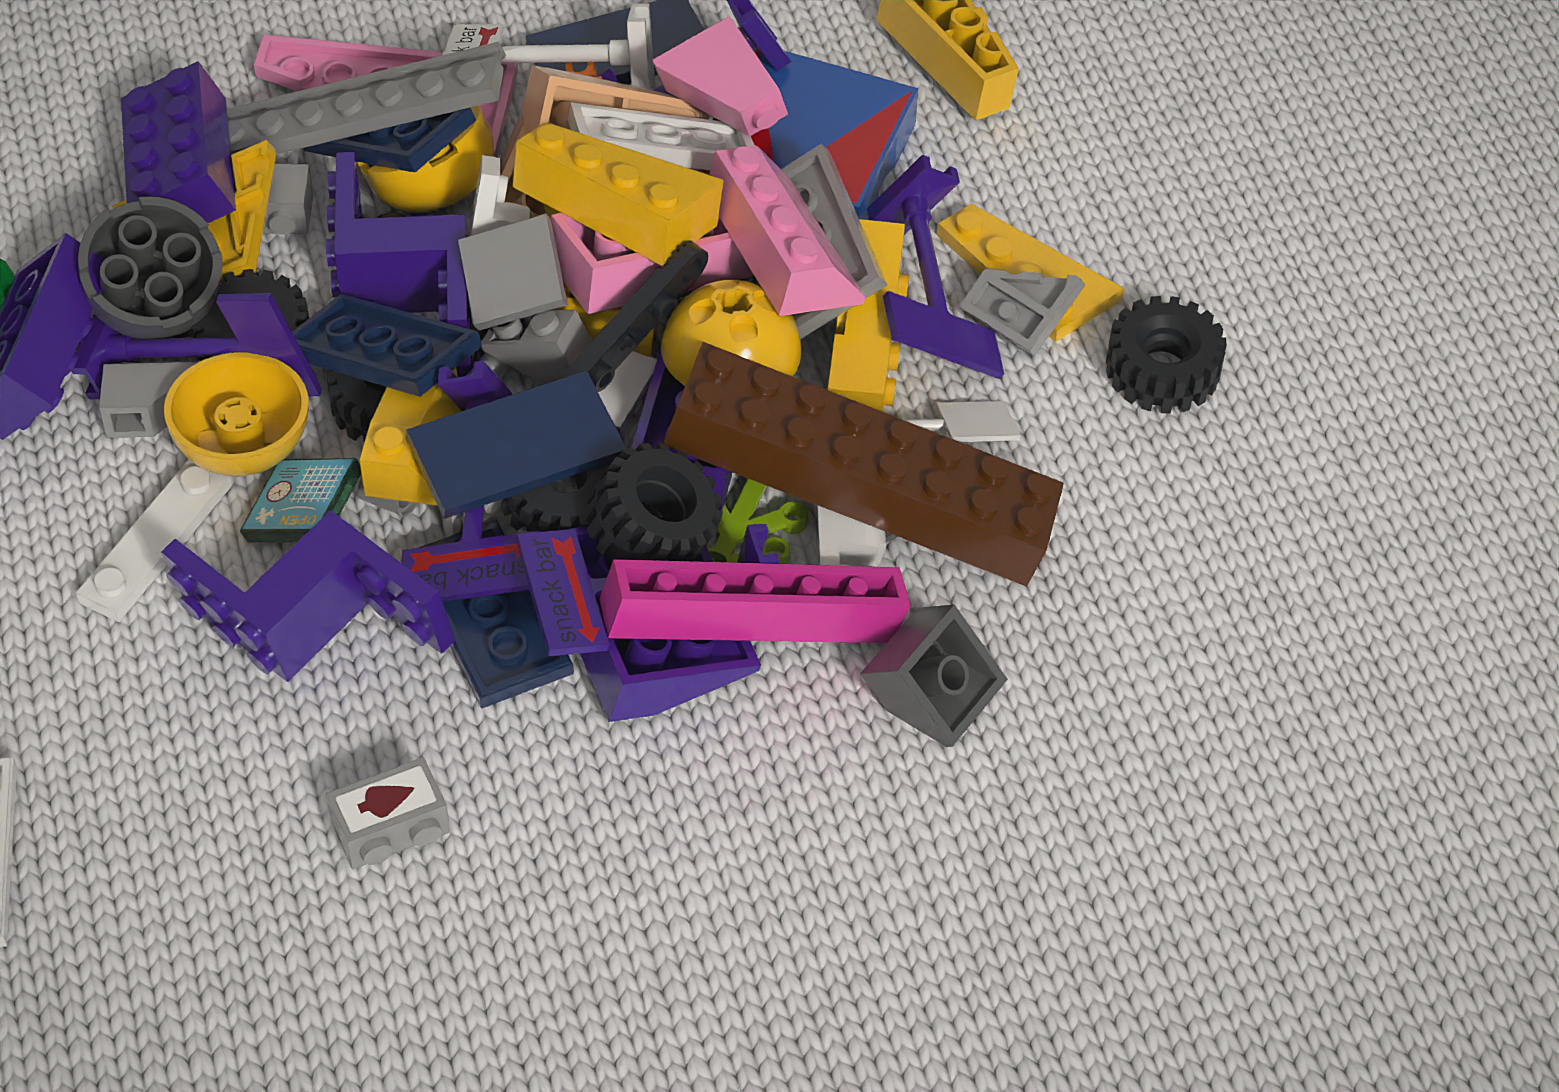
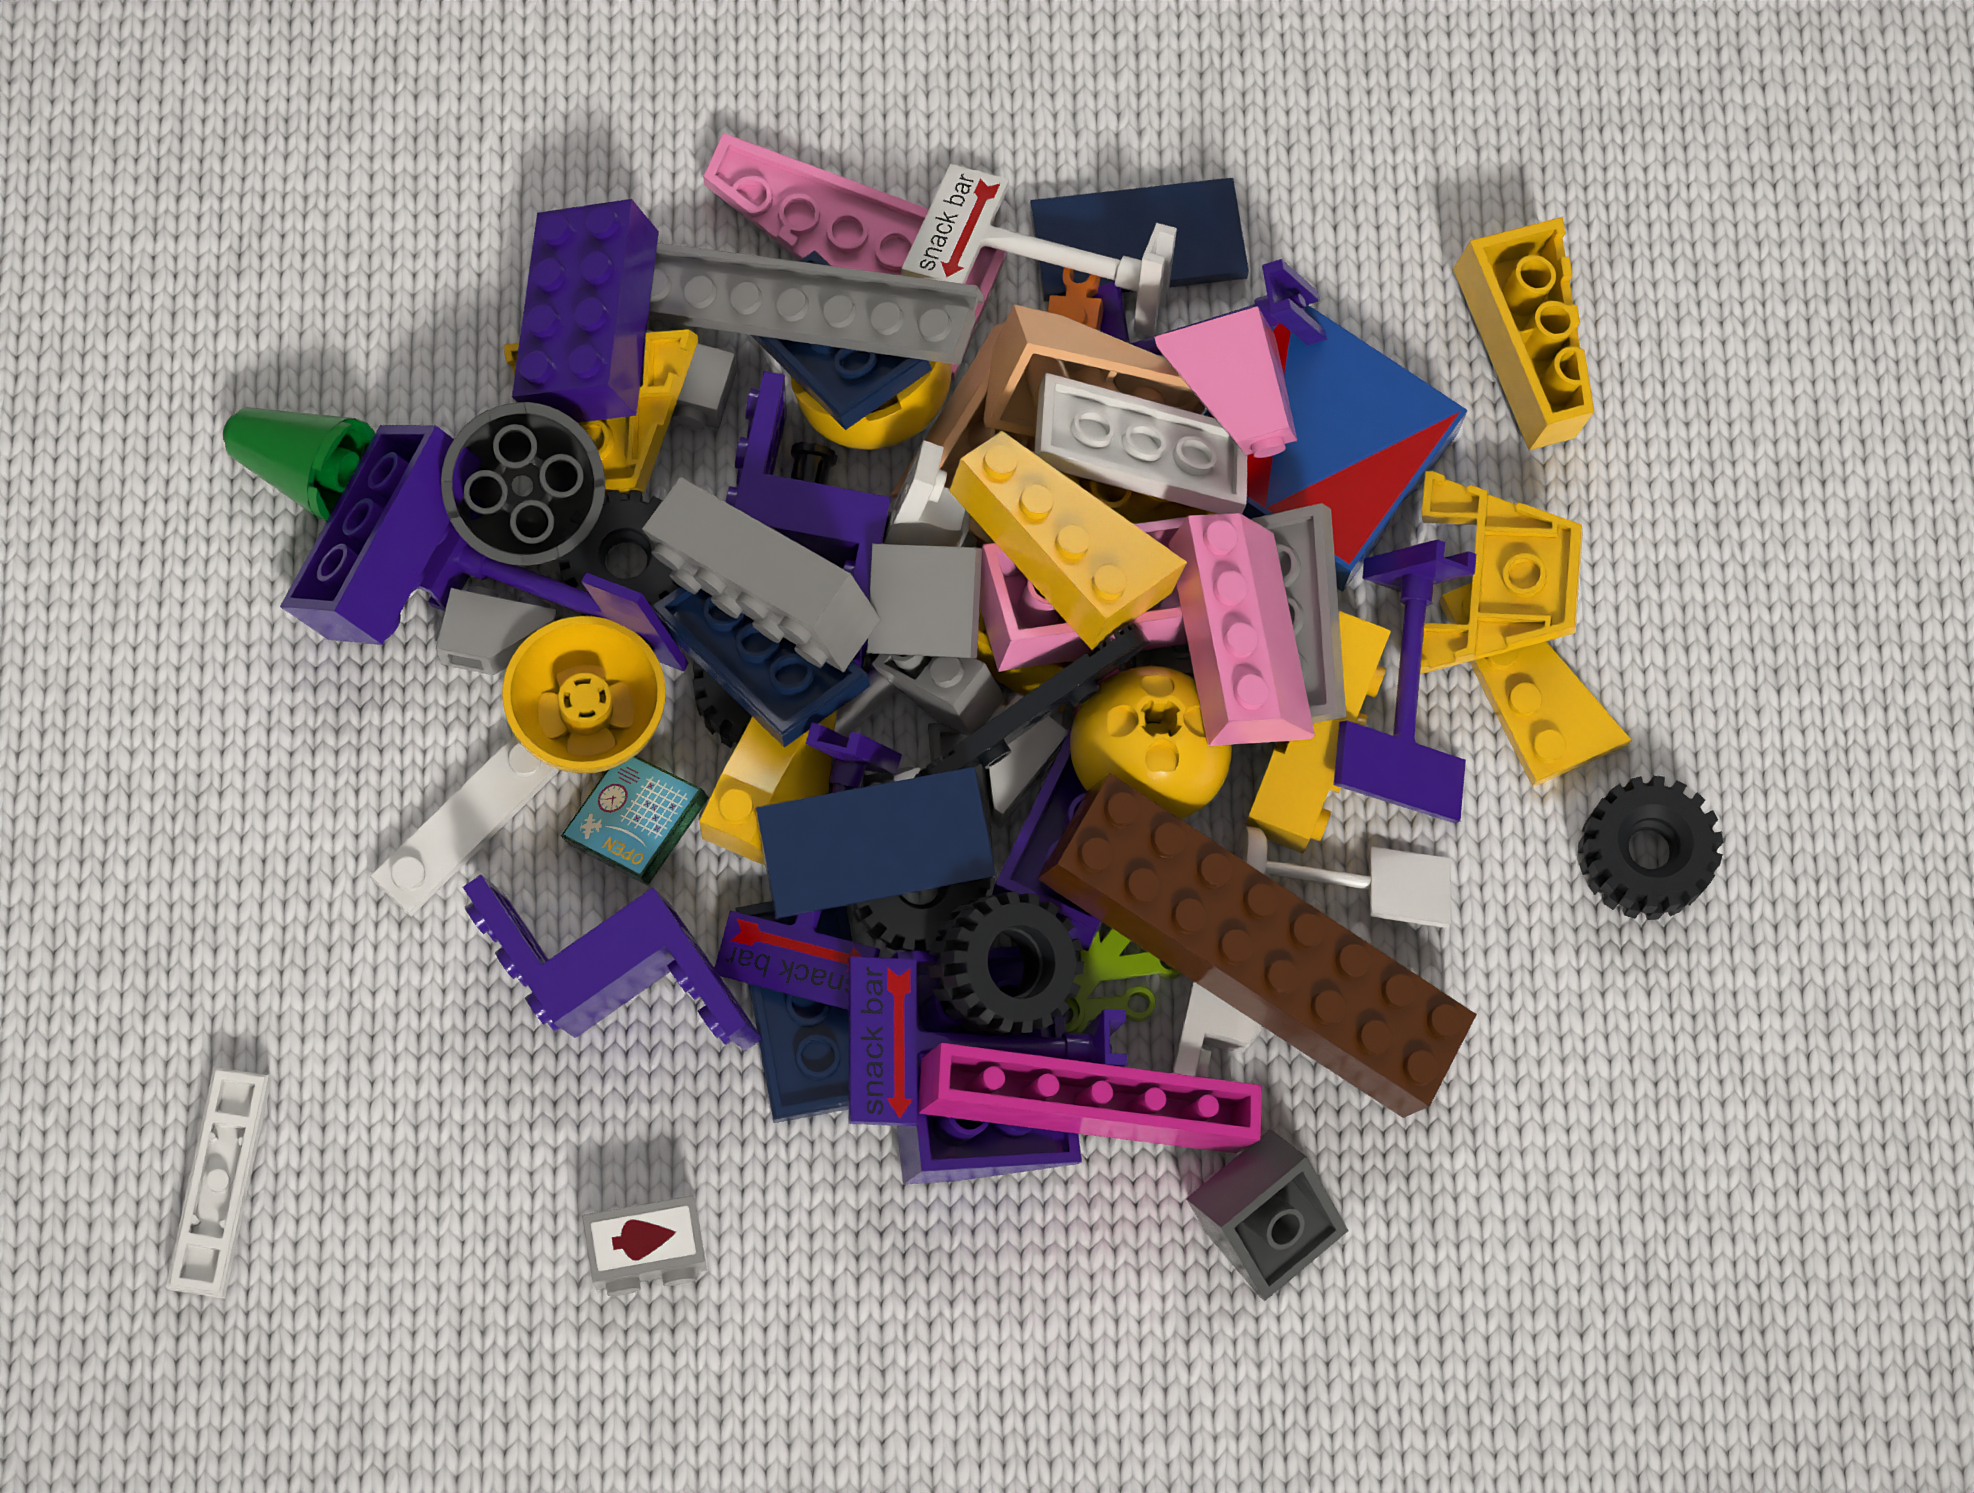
camera: 10 degrees right, 20 degrees up
light grey wing [959,269,1085,357] -> none
none -> light grey brick [642,477,881,672]
none -> yellow wing [1420,471,1583,674]

